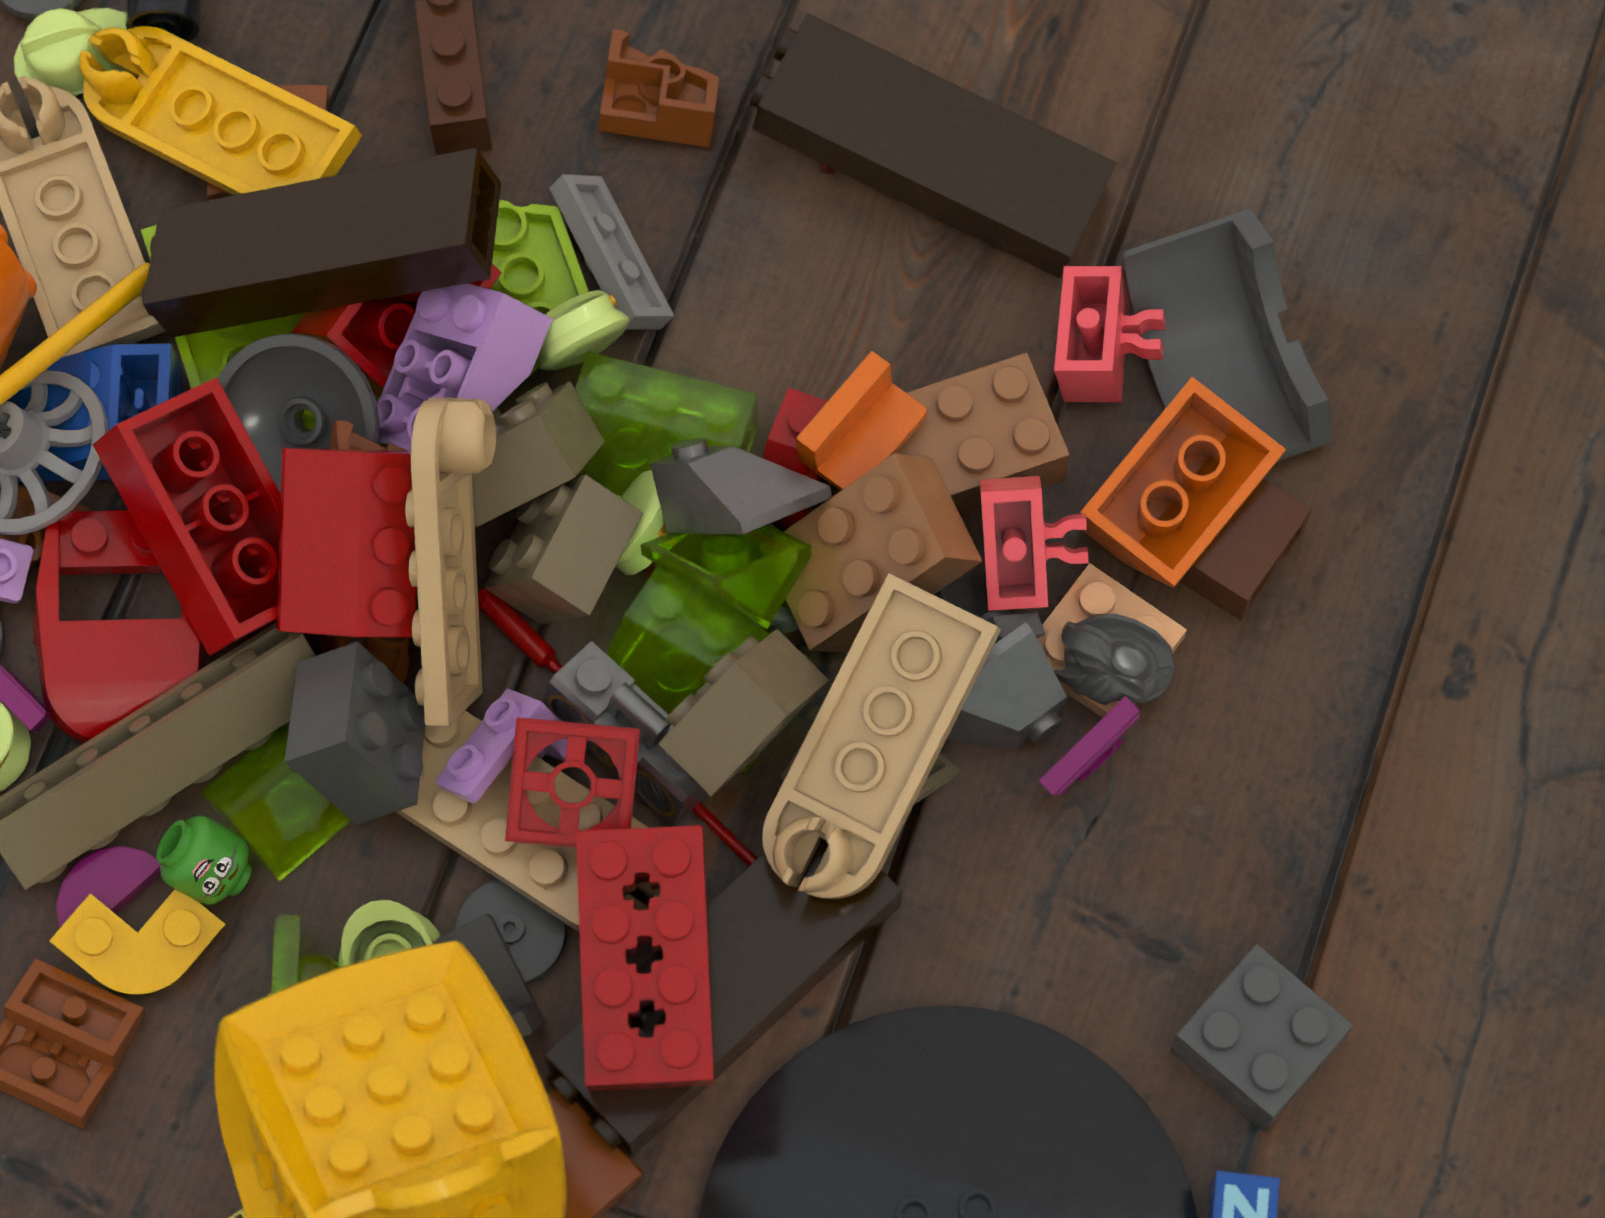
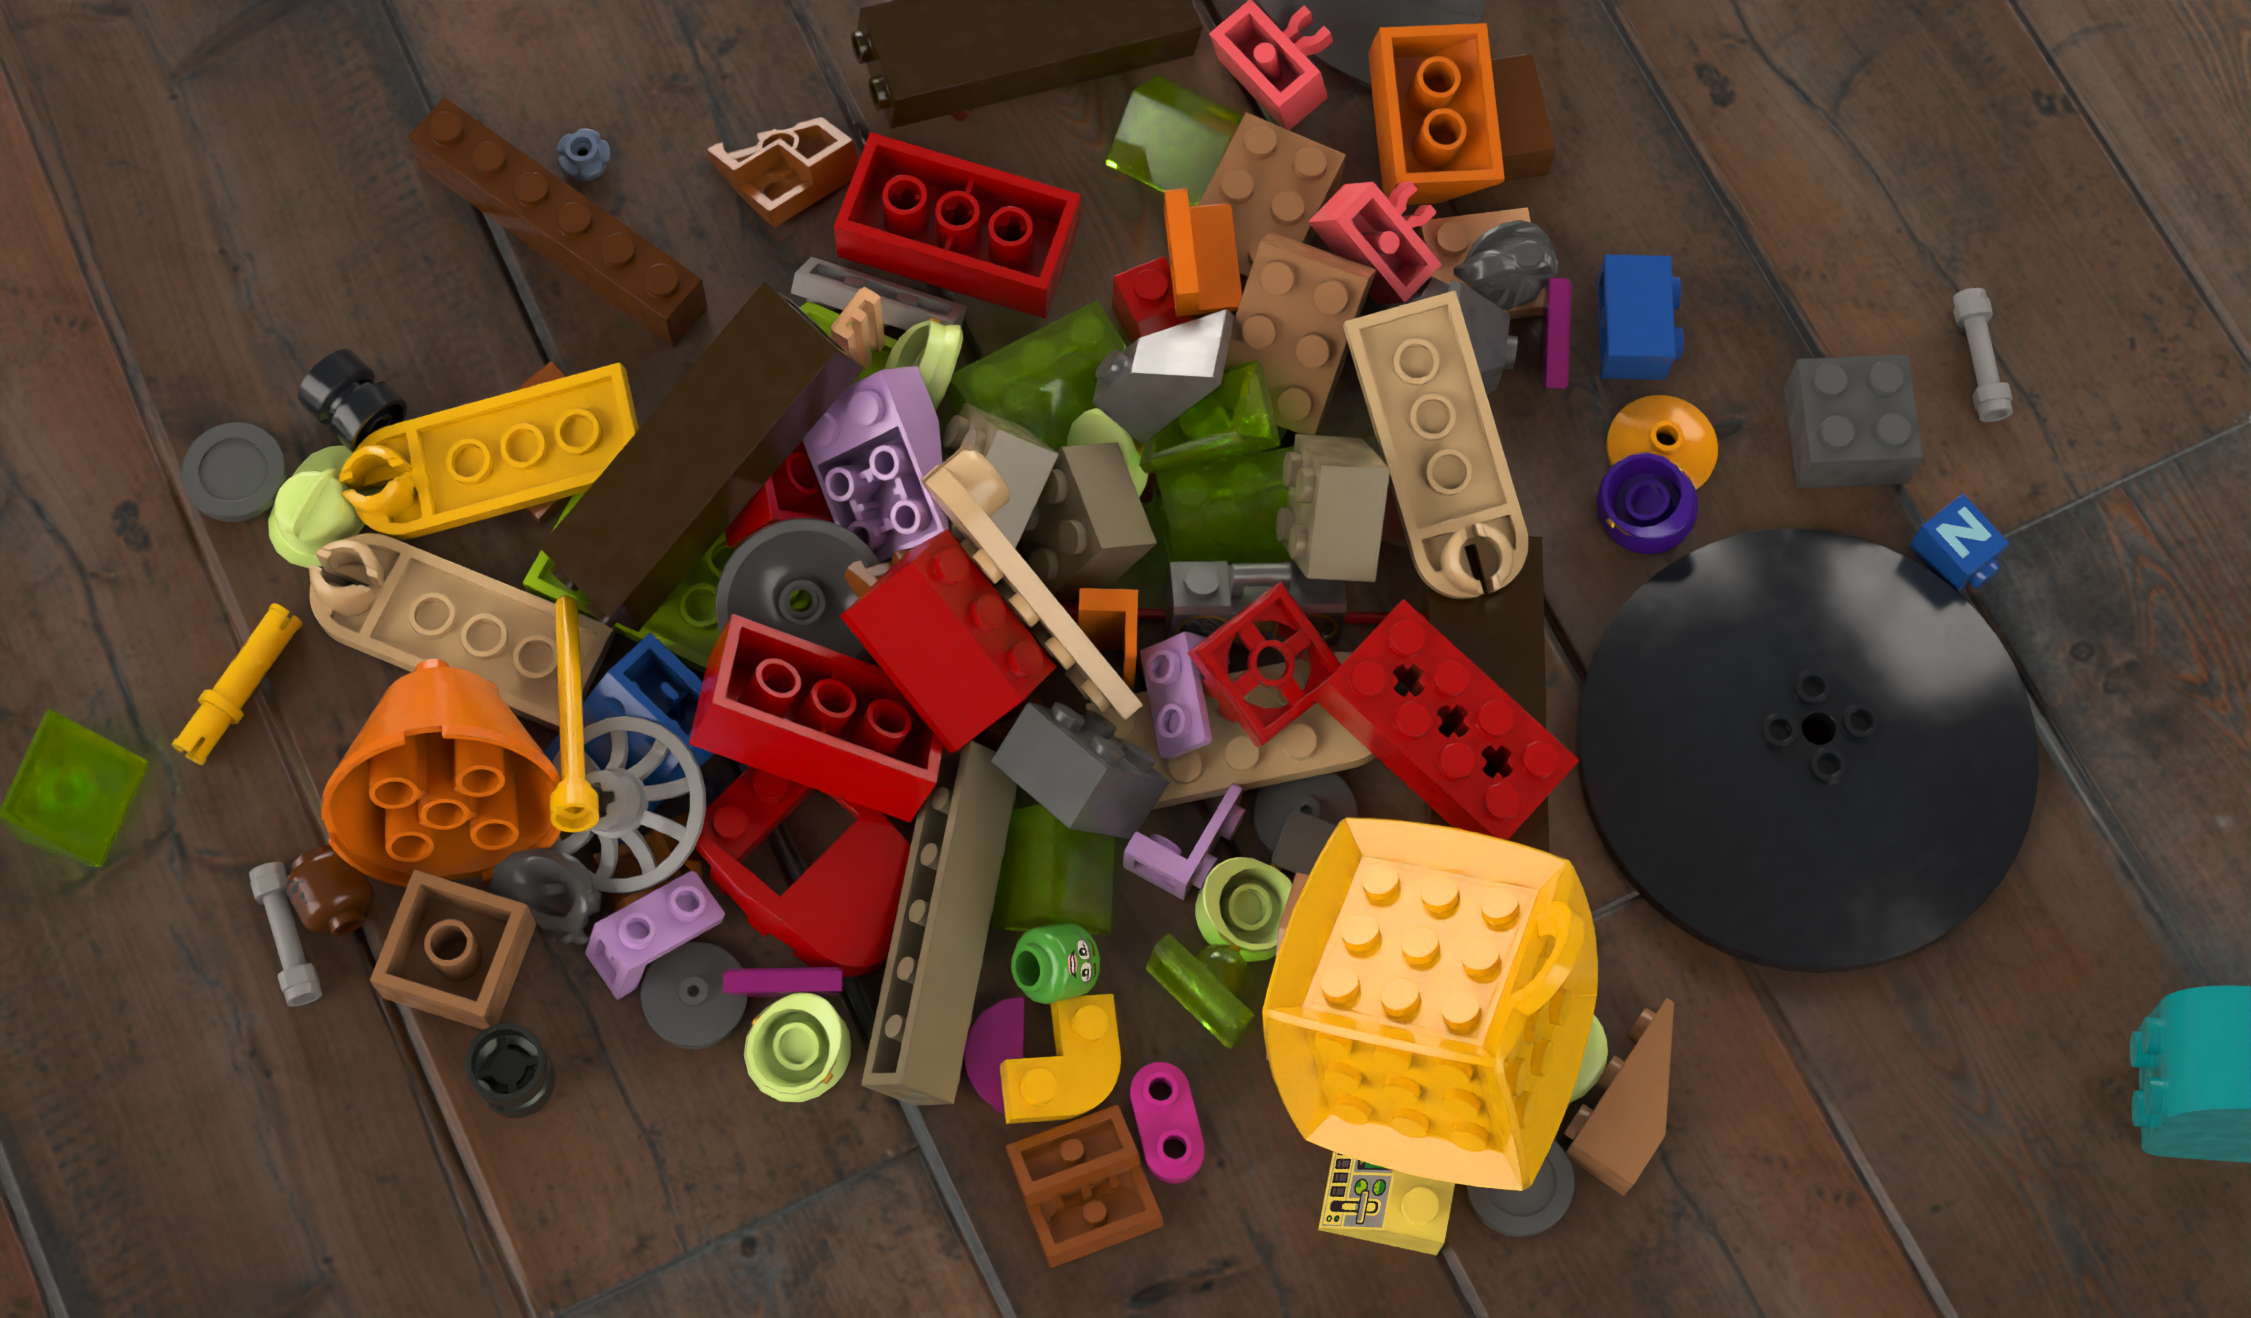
camera: 50 degrees left, 0 degrees up
none -> light nougat tile [831,286,885,385]
none -> red brick [834,132,1081,319]
none -> orange panel [1078,588,1138,693]
none -> clear neon green slope [1106,75,1243,207]
none -> lavender bracket [1123,783,1247,901]
none -> dark pink plate [1130,1062,1205,1184]
none -> blue brick [1596,254,1684,380]
none -> dark purple piece [1596,452,1698,554]
none -> light orange dish [1606,395,1718,491]
none -> light grey bar [1953,288,2013,422]

